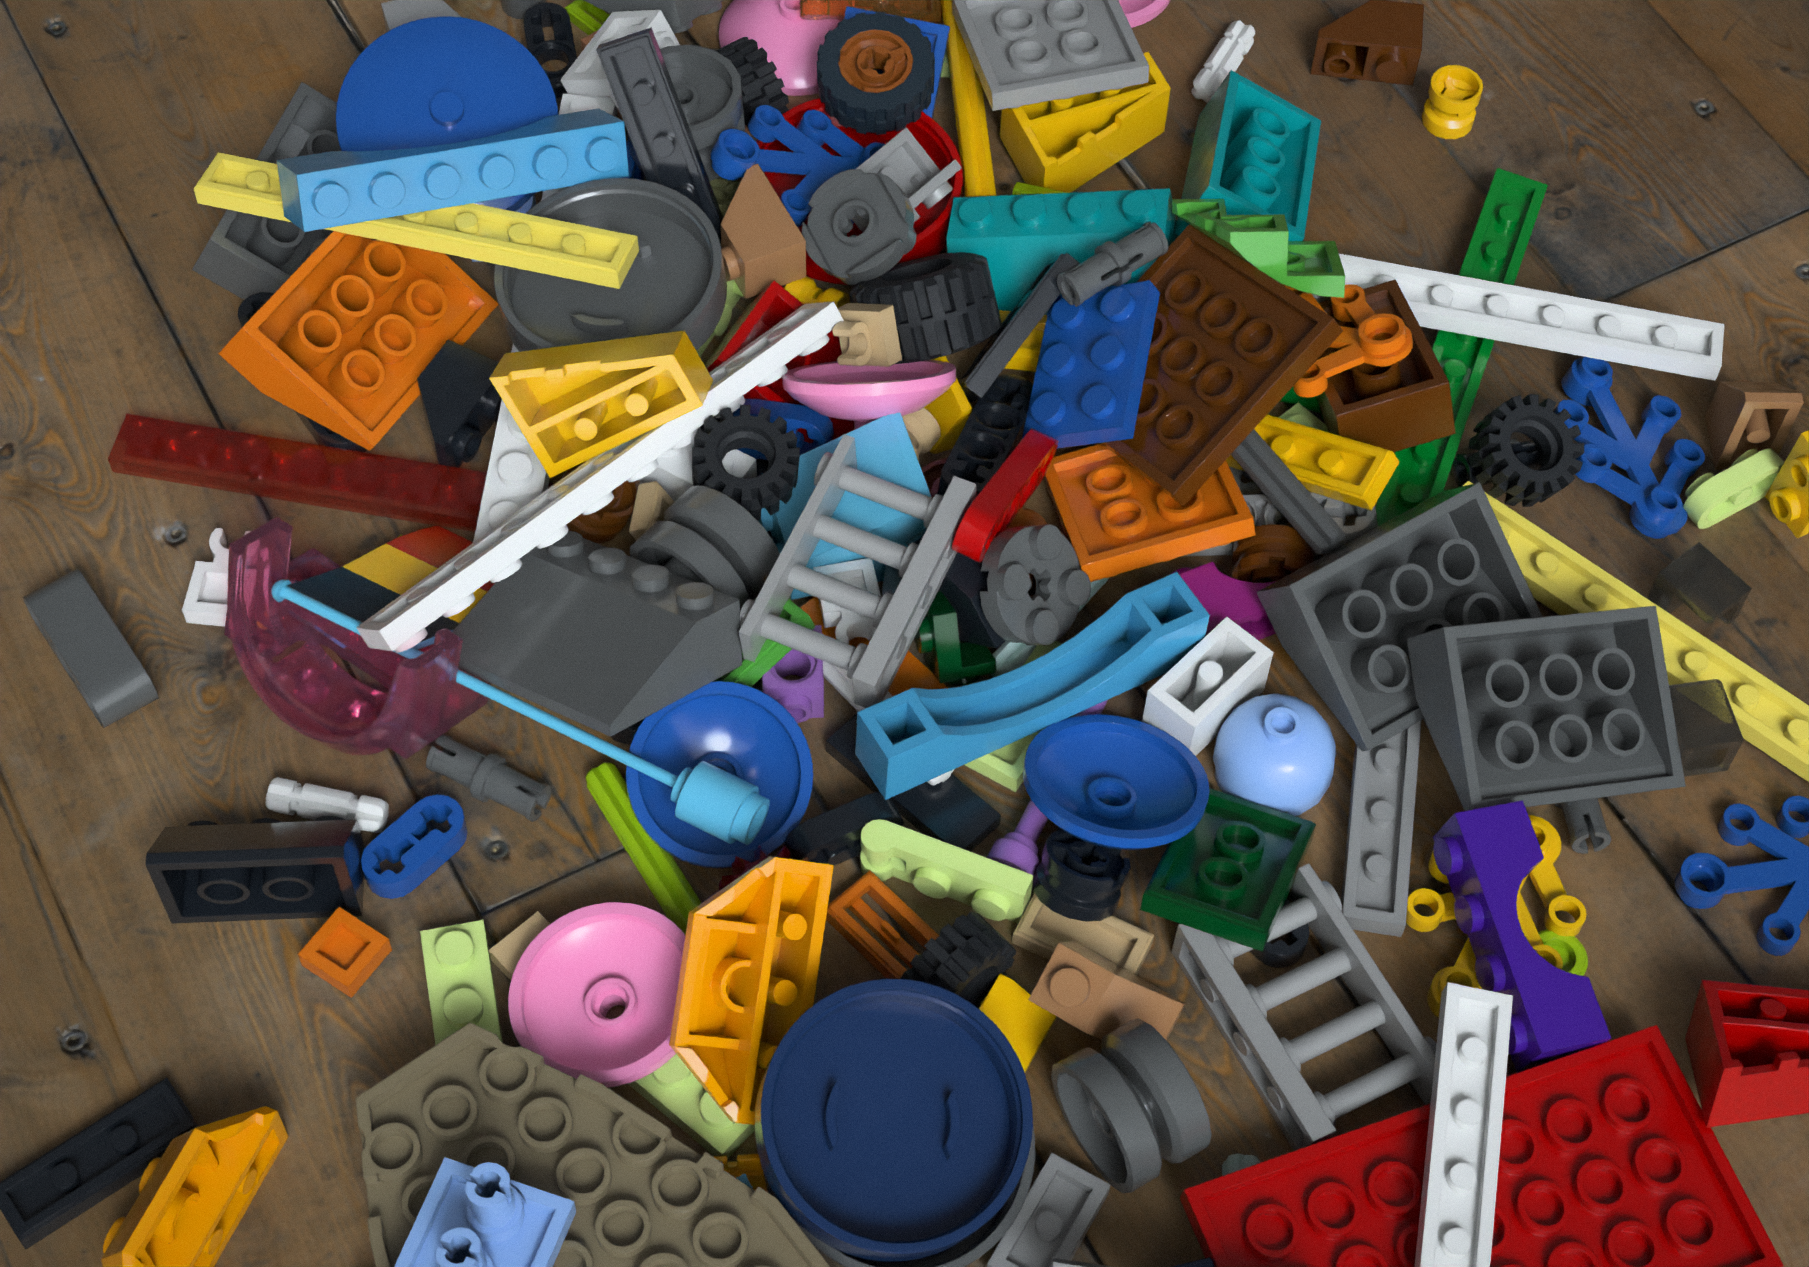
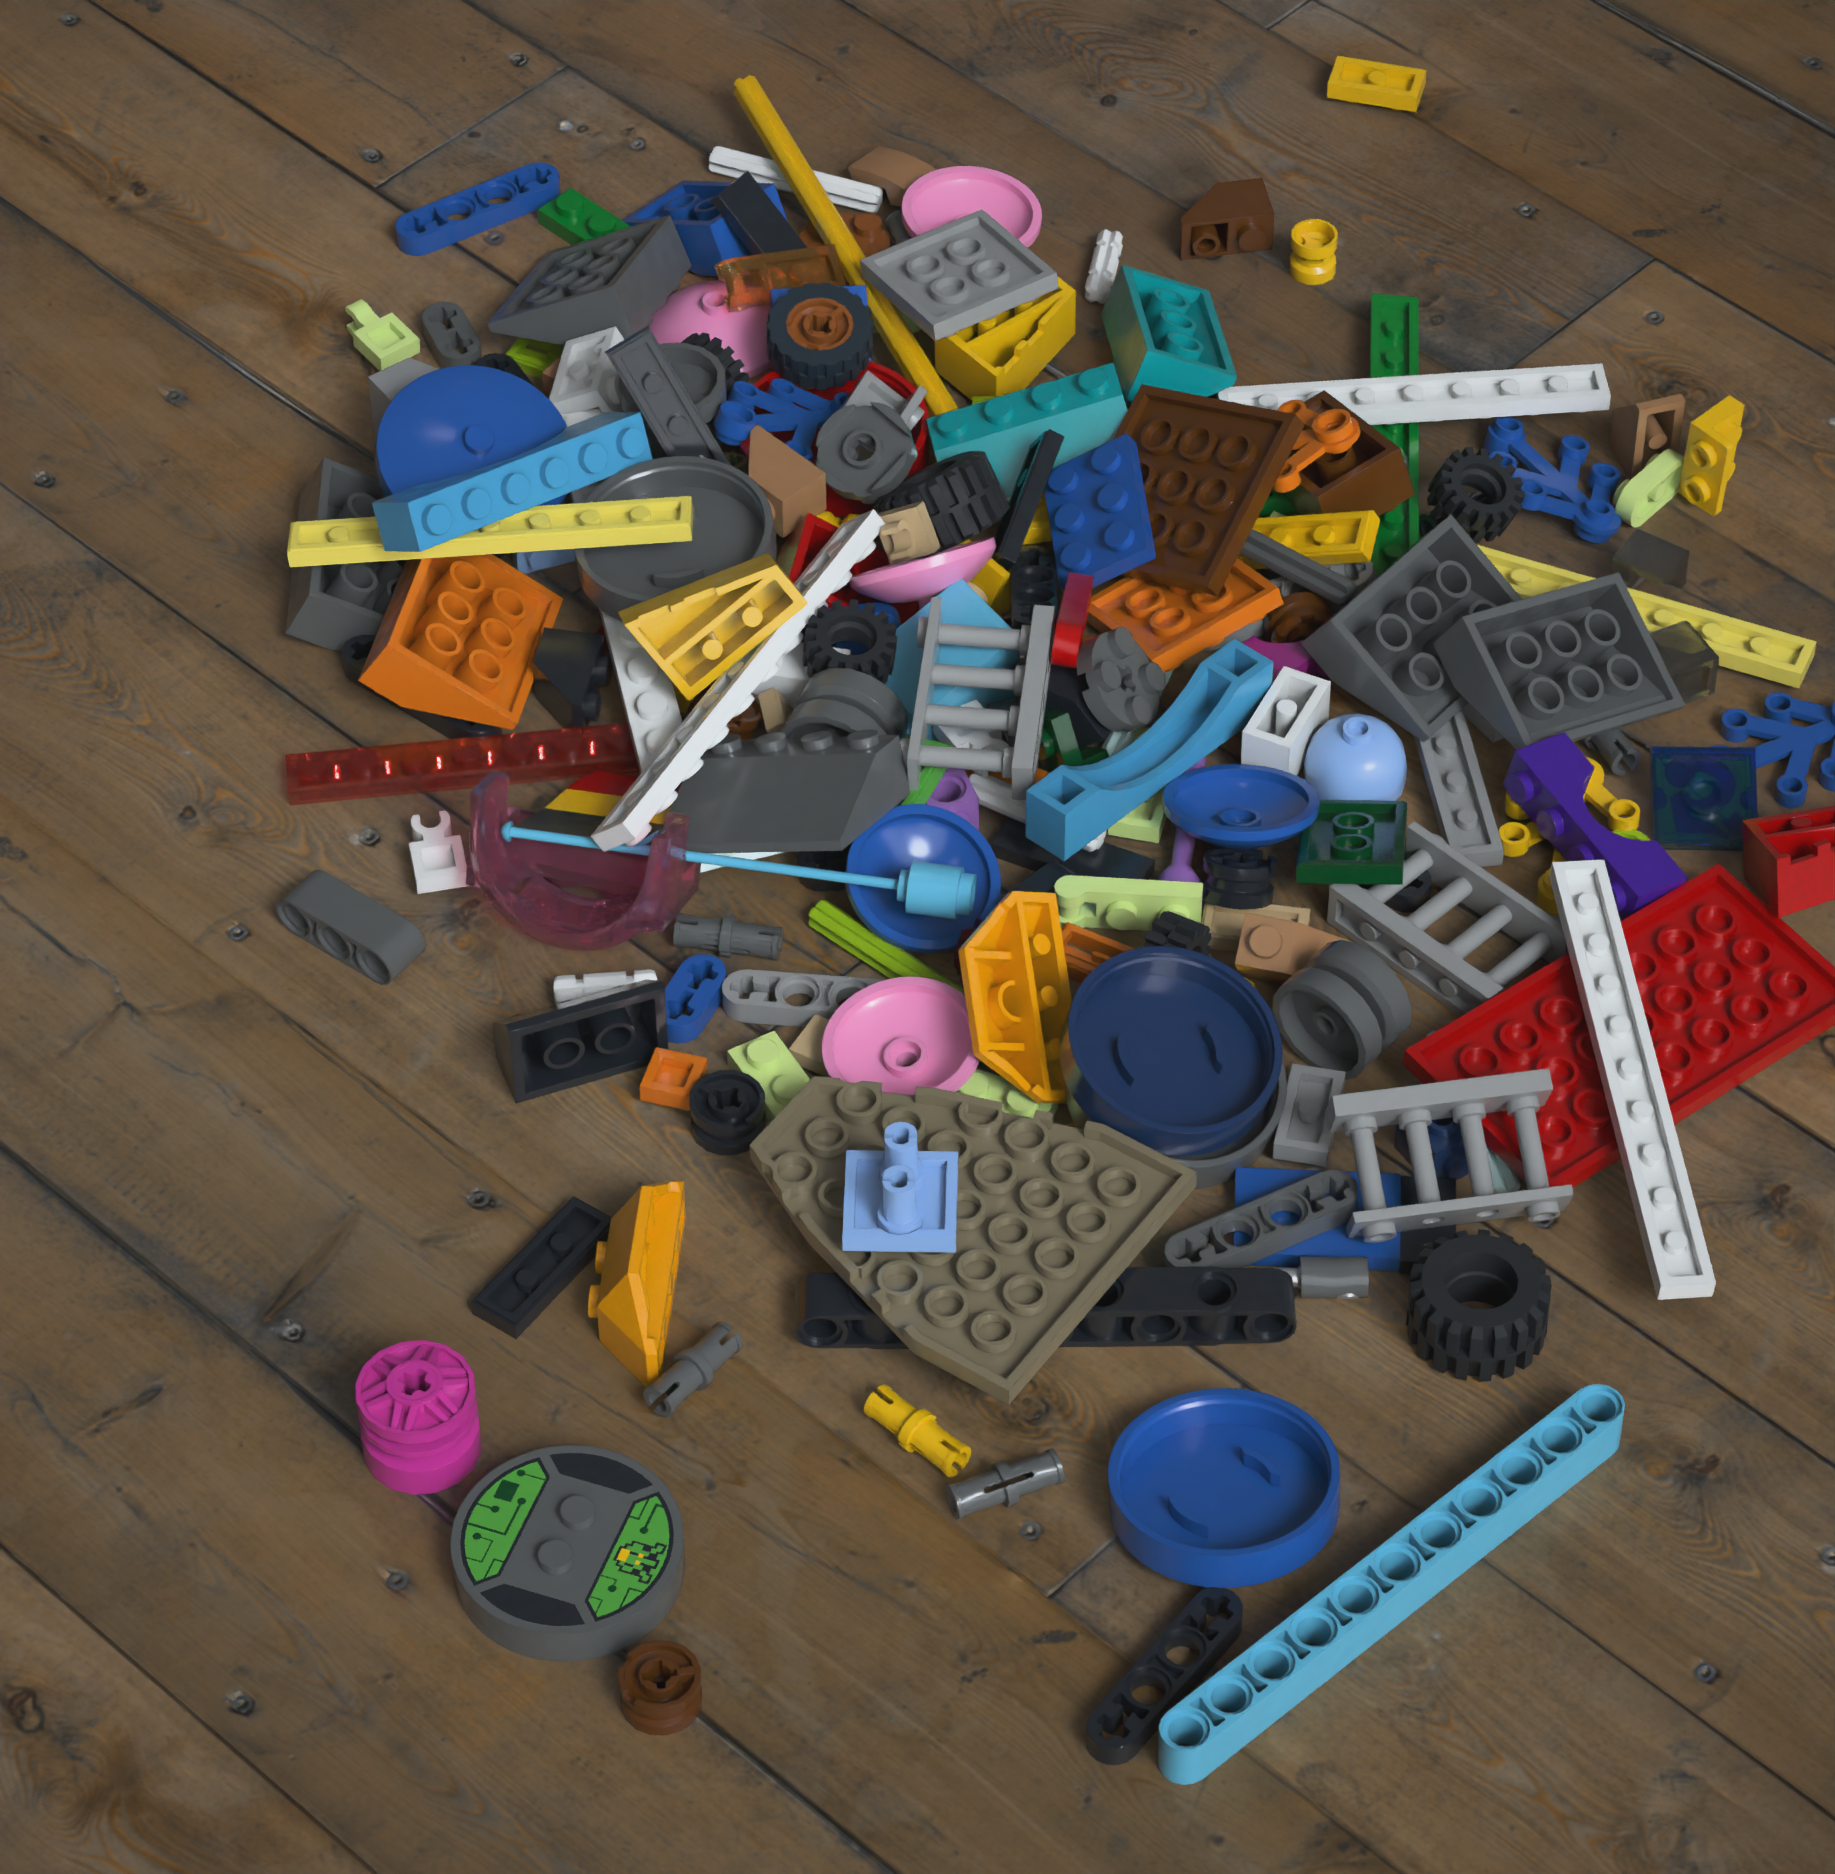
camera: 15 degrees left, 10 degrees down
dark grey pin [1057,221,1169,307] -> none
bright green slope [1172,199,1345,298] -> none
none -> black wheel [689,1070,766,1155]
none -> light grey beam [722,969,884,1027]
none -> clear blue tile [1650,746,1758,851]

